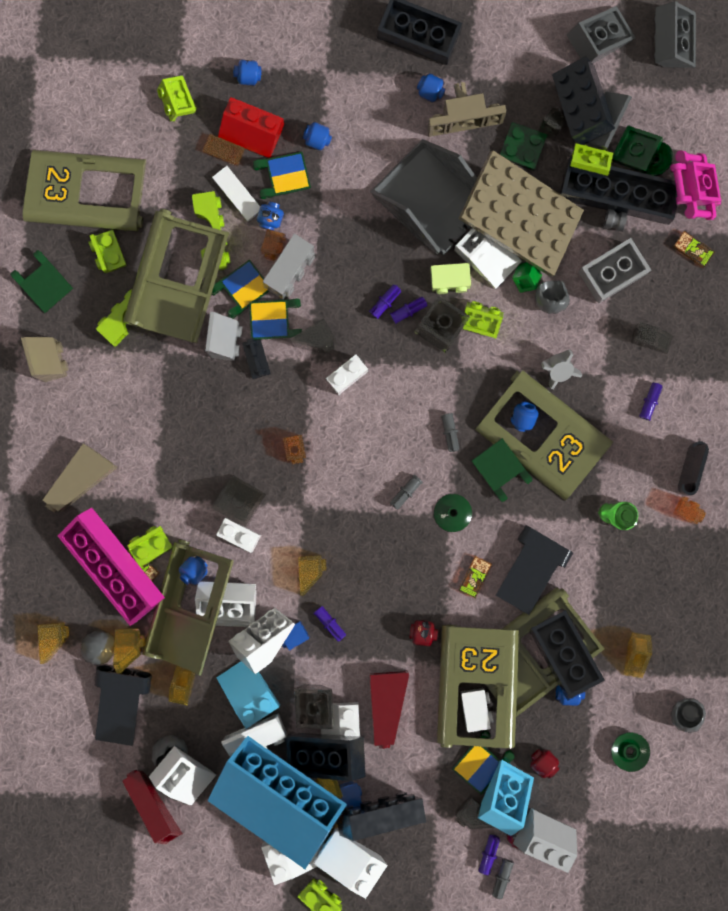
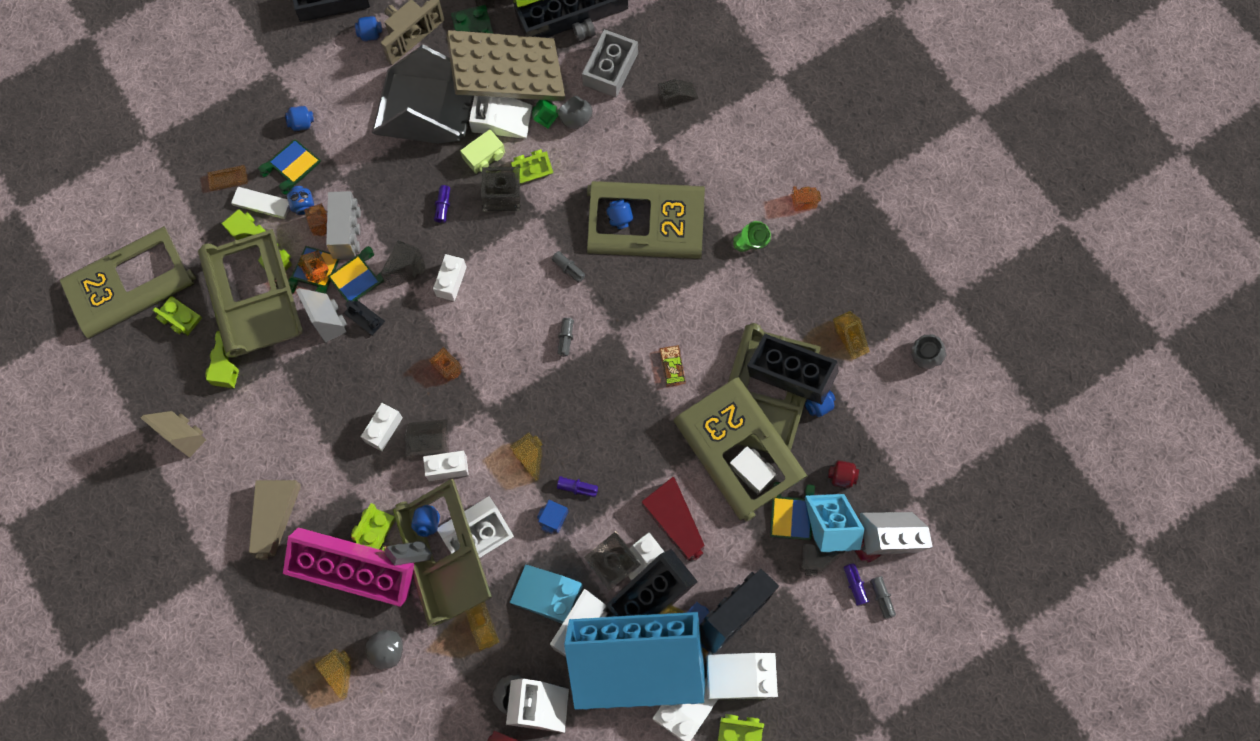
camera: 35 degrees left, 15 degrees down
dark green flag [10,250,74,313] -> none
black piece [94,665,152,746] -> none
clear yellow slope [113,628,145,673] -> none
lime bracket [157,75,196,122] -> none
red slope [218,97,285,158] -> none
white slope [228,608,295,674] -> none
blue head [233,59,261,86] -> none
dark purple axle [390,297,427,324] -> none
dark red head [409,620,438,647] -> none
dark green dish [434,494,472,532] -> none
dark green flag [471,438,533,502] -> none
black piece [496,525,574,615] -> none
light grey piece [541,350,582,390] -> none
dark green dish [611,732,650,772] -> none
dark purple axle [639,382,663,421] -> none
tile [673,231,715,268] -> none
black piece [678,441,709,496] -> none
none -> clear orange brick [298,250,329,283]
none -> white brick [361,403,403,451]
none -> dark grey plate [385,541,432,566]

